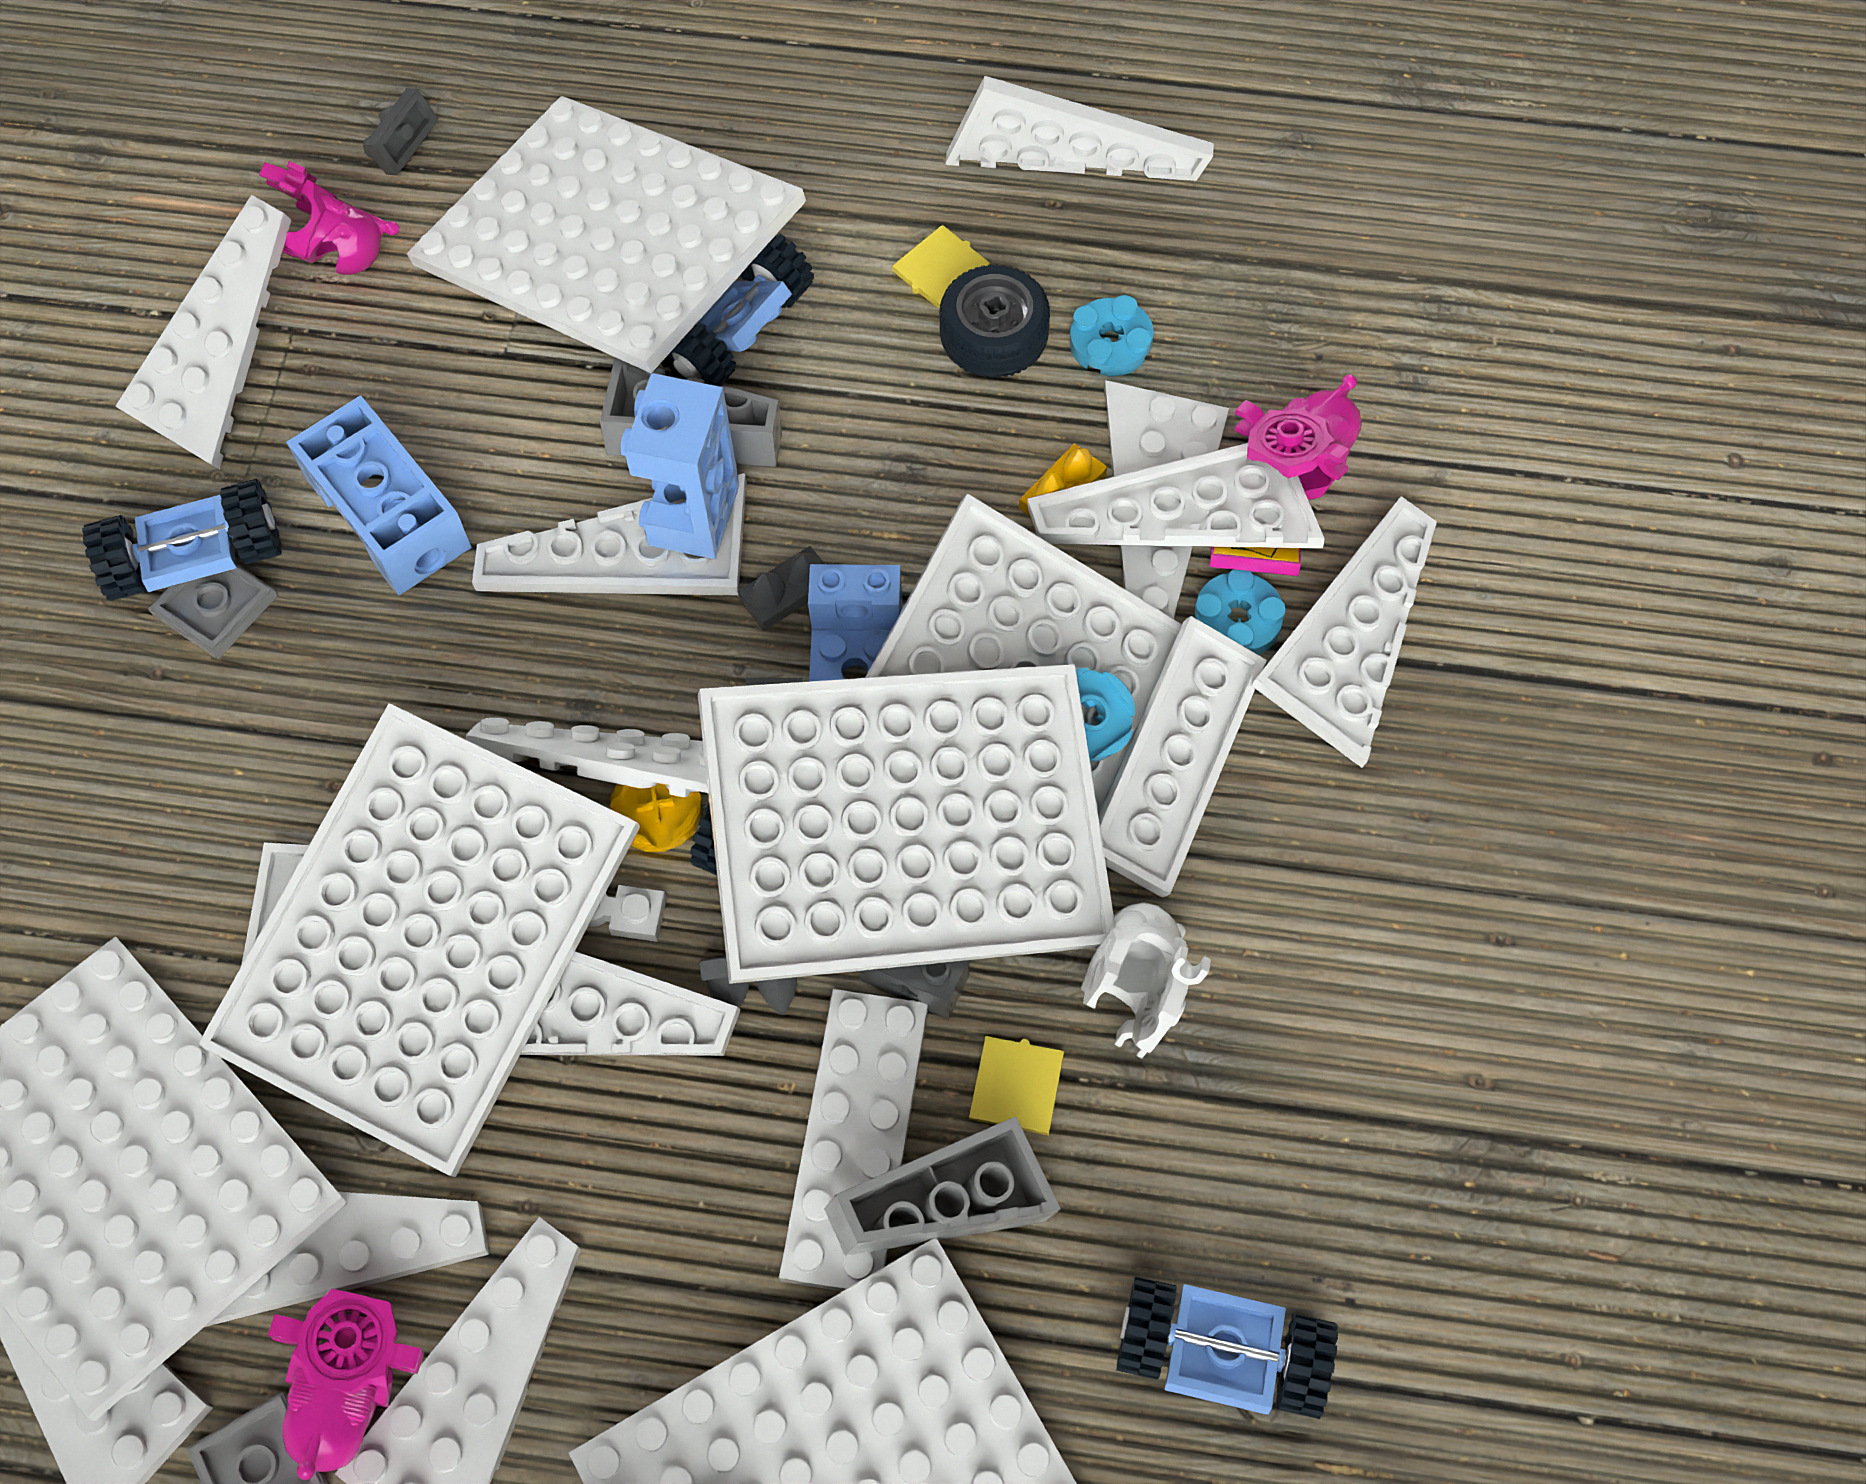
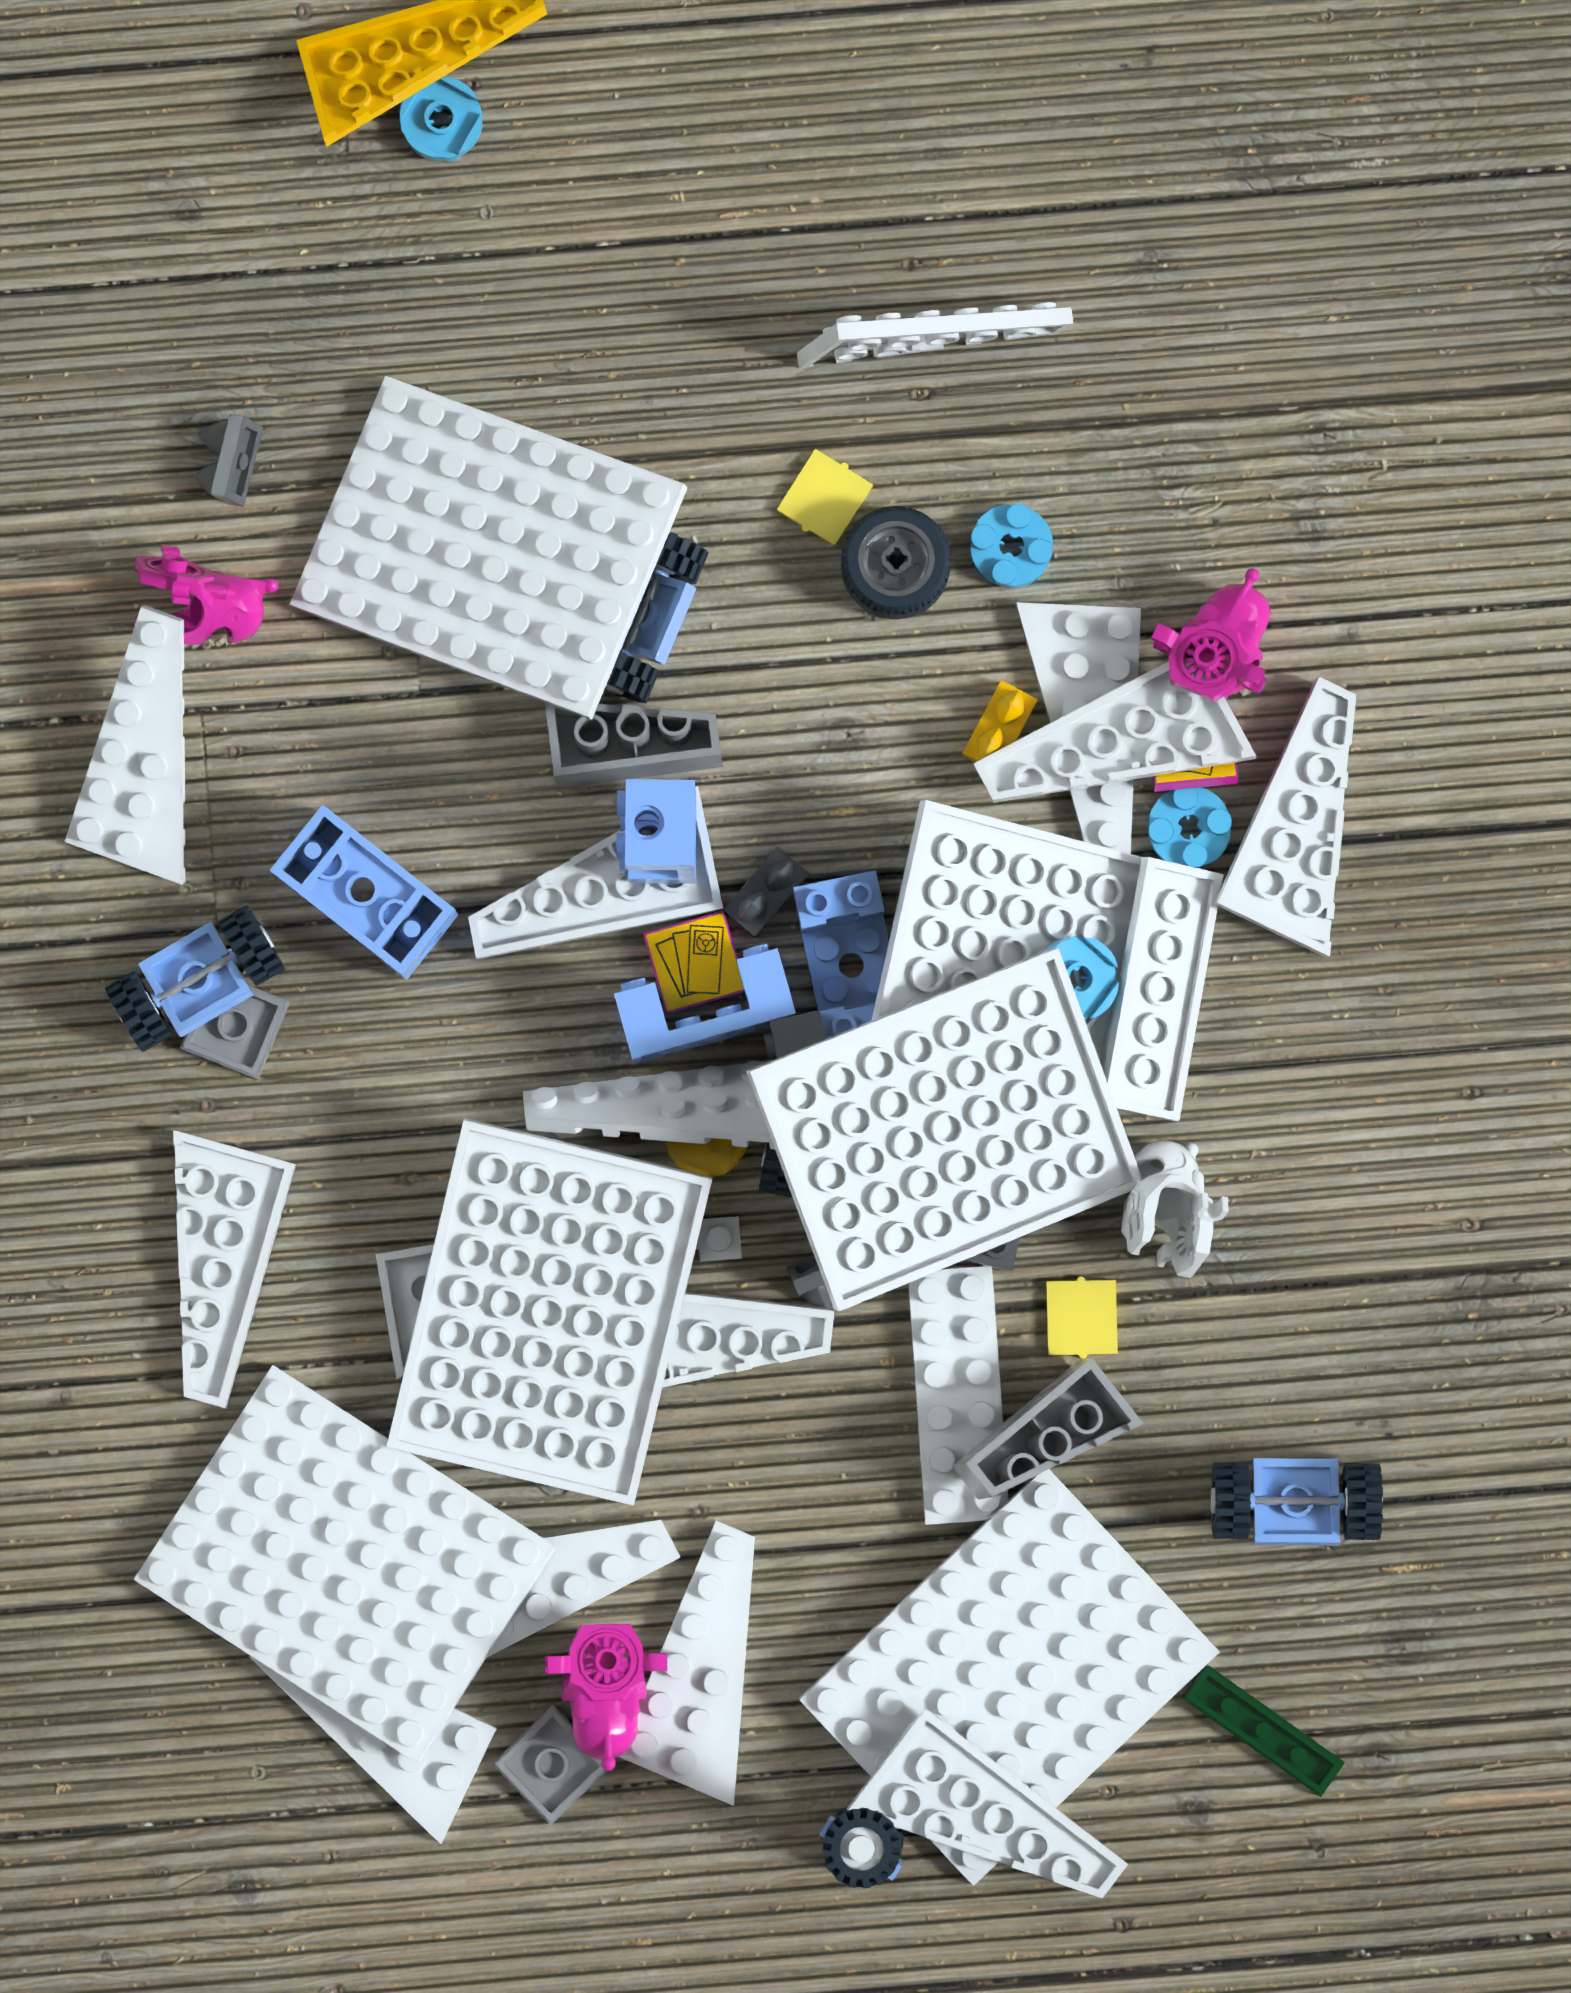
camera: 15 degrees left, 20 degrees up
none -> white wing [173,1130,296,1408]
none -> light blue plate [614,944,796,1065]
none -> yellow tile [643,911,745,1015]

